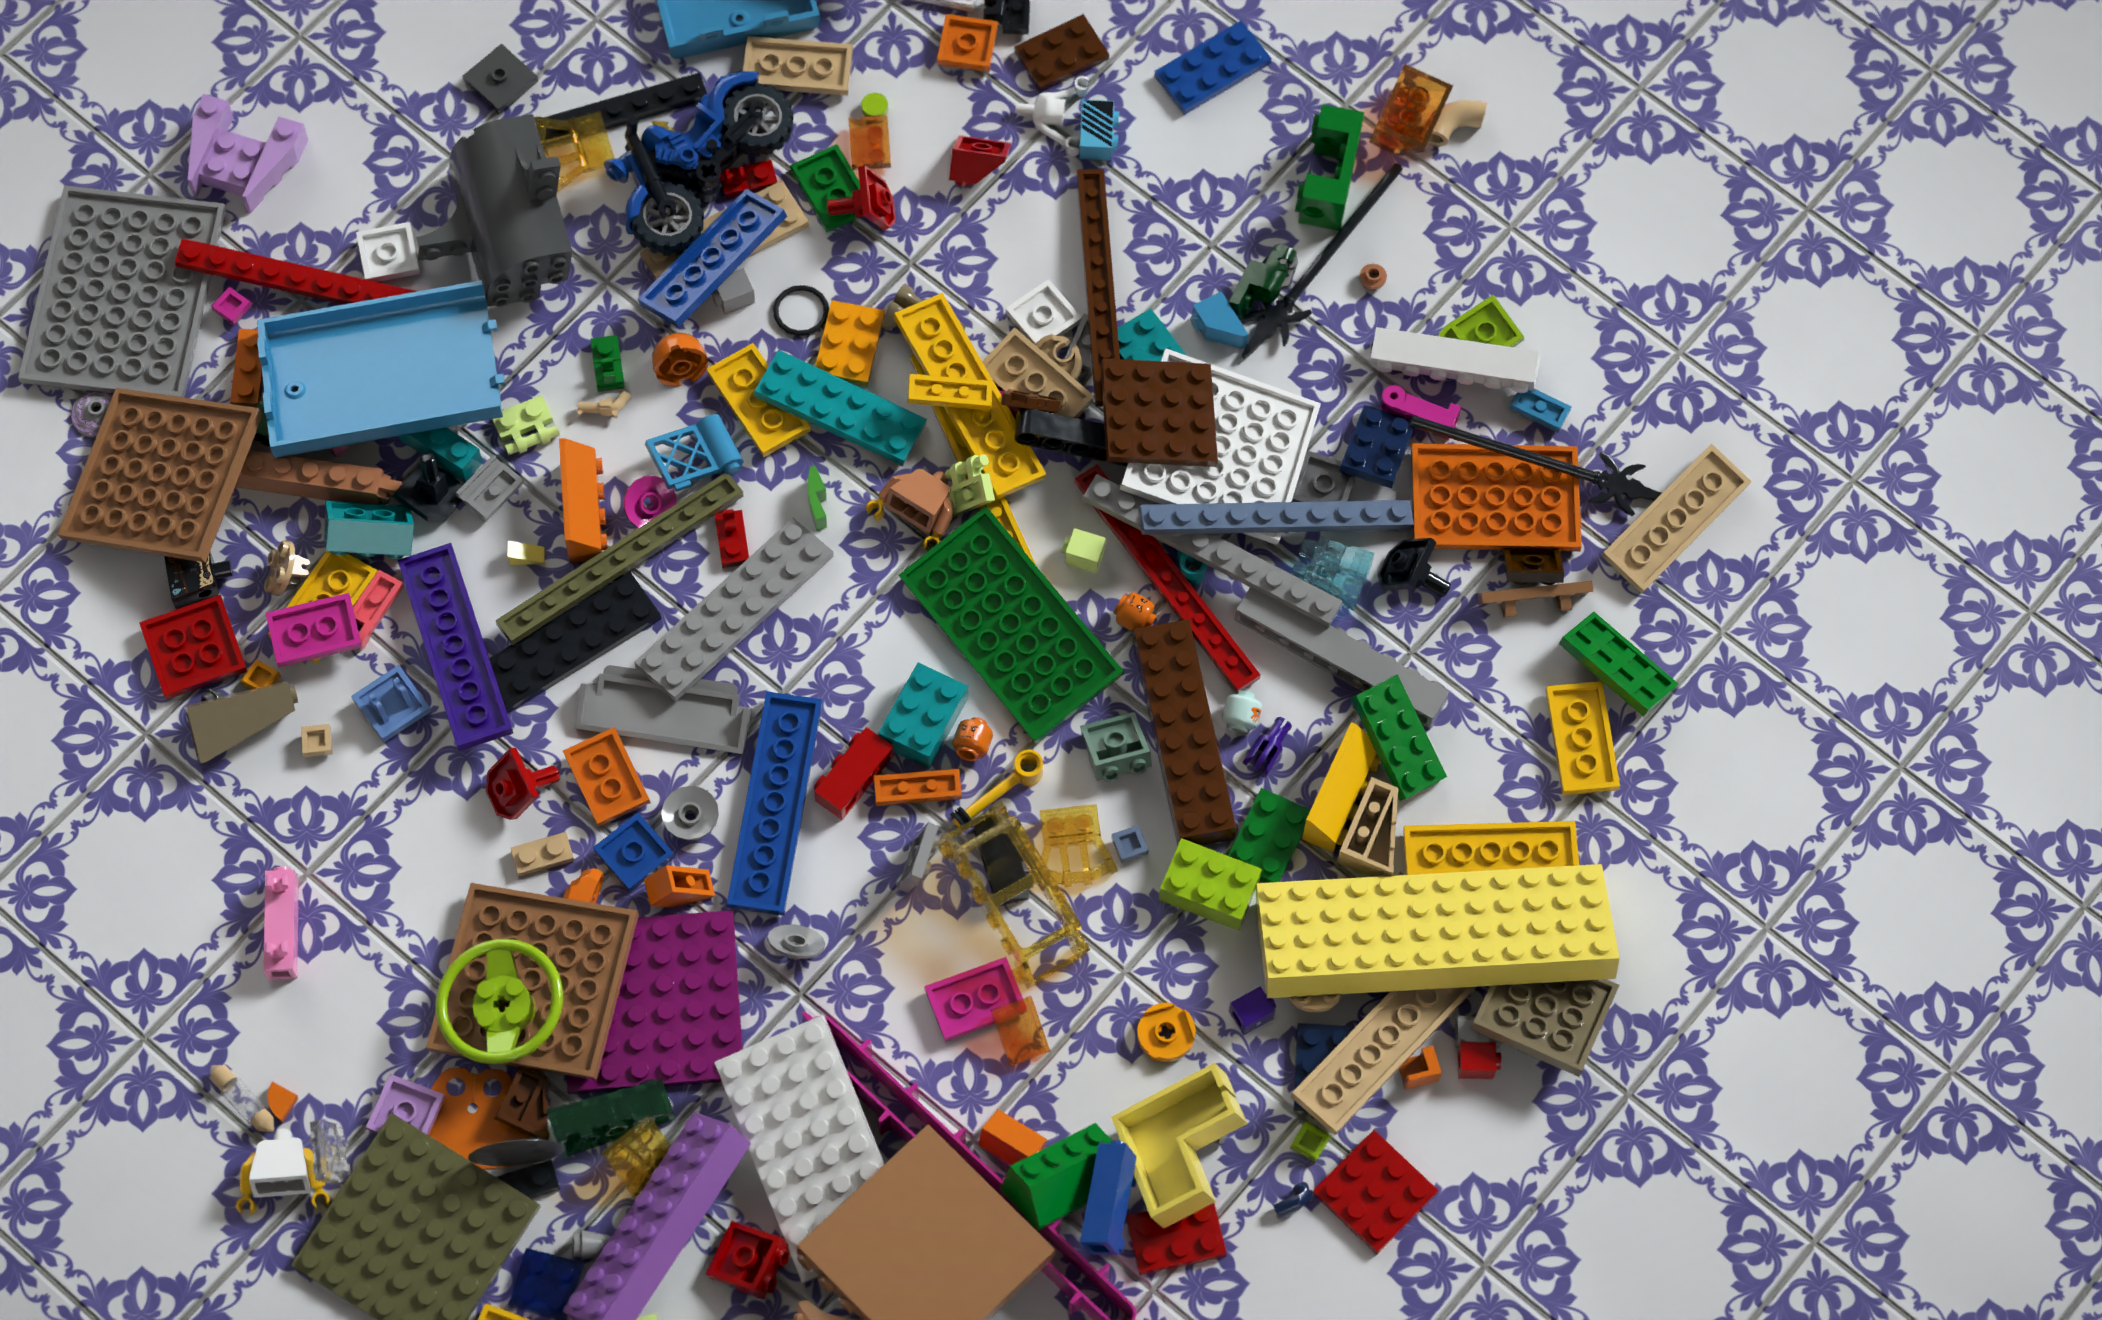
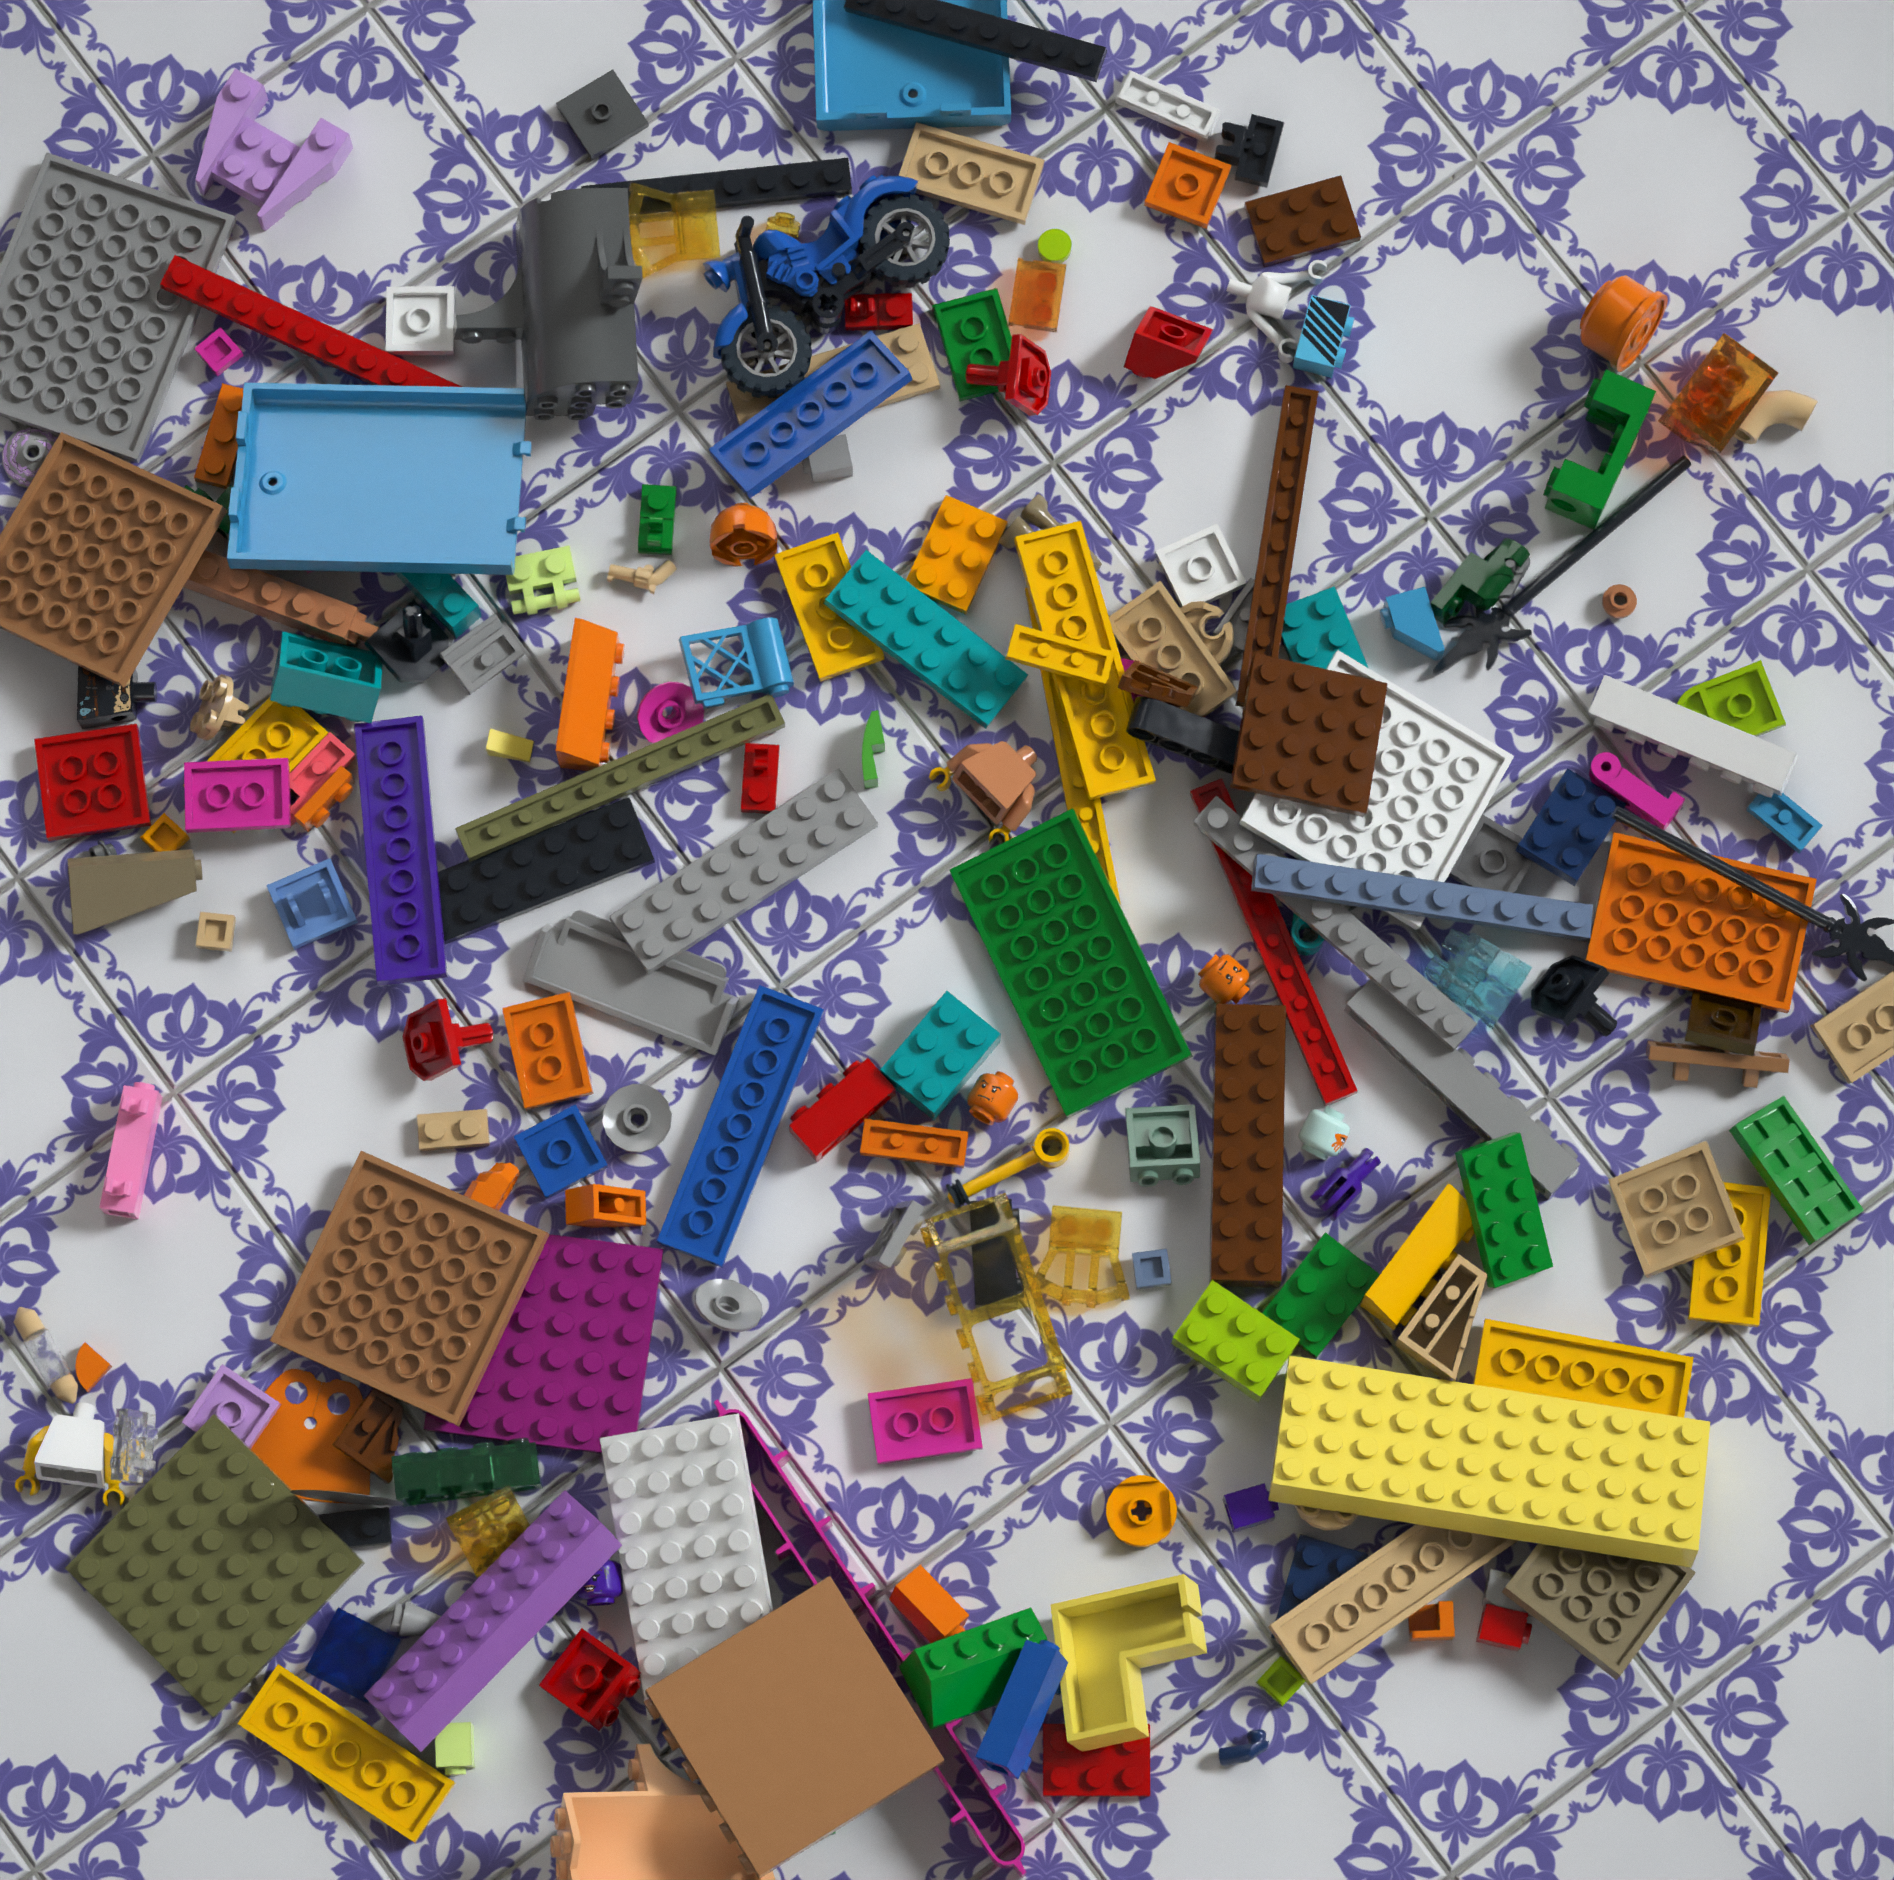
camera: 15 degrees right, 10 degrees up
lime piece [435,939,563,1064] -> none
black piece [773,285,829,336] -> none
yellowish green plate [945,455,995,515] -> none
clear orange plate [990,996,1051,1066] -> none
yellowish green brick [1062,528,1106,573] -> none
blue plate [1154,20,1272,115] -> none
red plate [1313,1130,1439,1255] -> none
none -> orange plate [294,765,355,832]
none -> dark purple head [577,1560,623,1606]
none -> orange wheel [1580,275,1668,372]
none -> tan plate [1608,1141,1745,1278]

